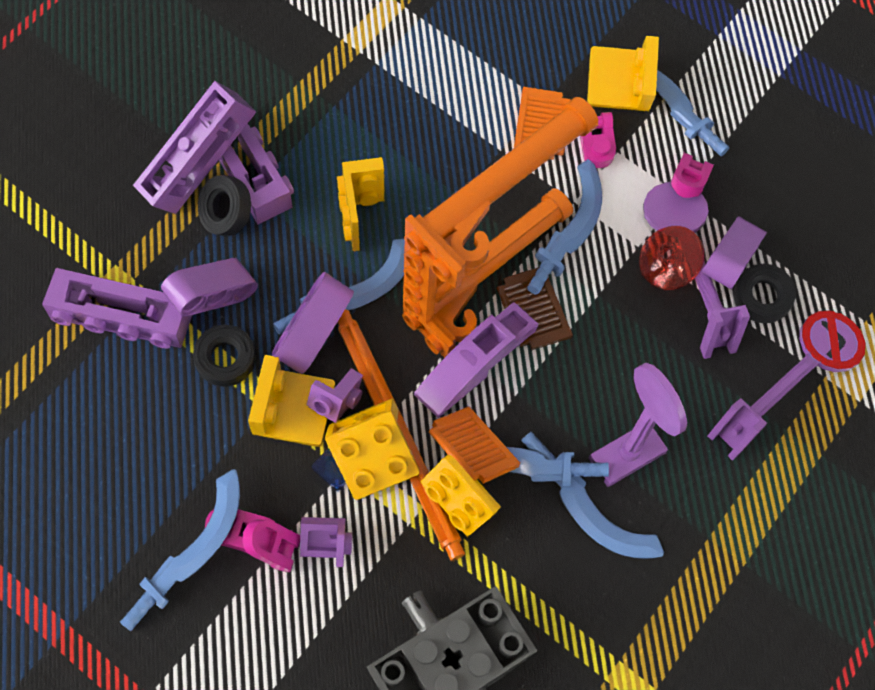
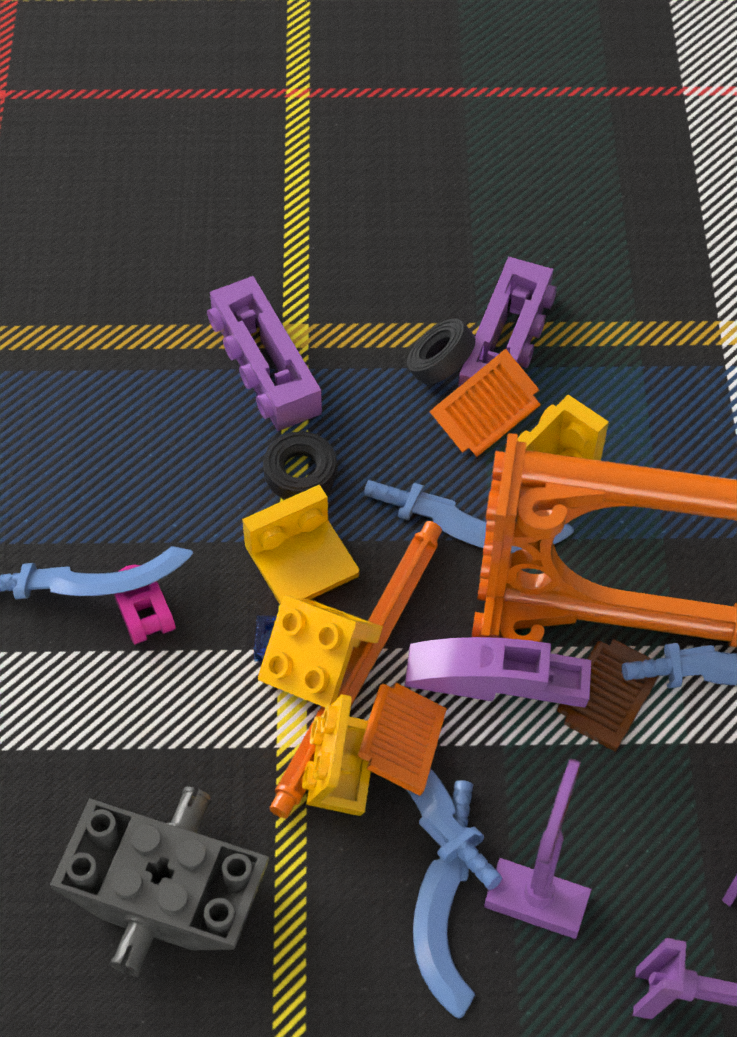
camera: 55 degrees right, 10 degrees down
medium lavender brick [133,81,256,214] -> none
medium lavender beam [161,258,258,317] -> none
dark pink plate [242,519,300,572] -> none
medium lavender beam [272,272,354,374] -> none
medium lavender bracket [300,517,352,567] -> none
medium lavender bracket [307,368,363,423] -> none
none -> orange window [429,349,541,457]

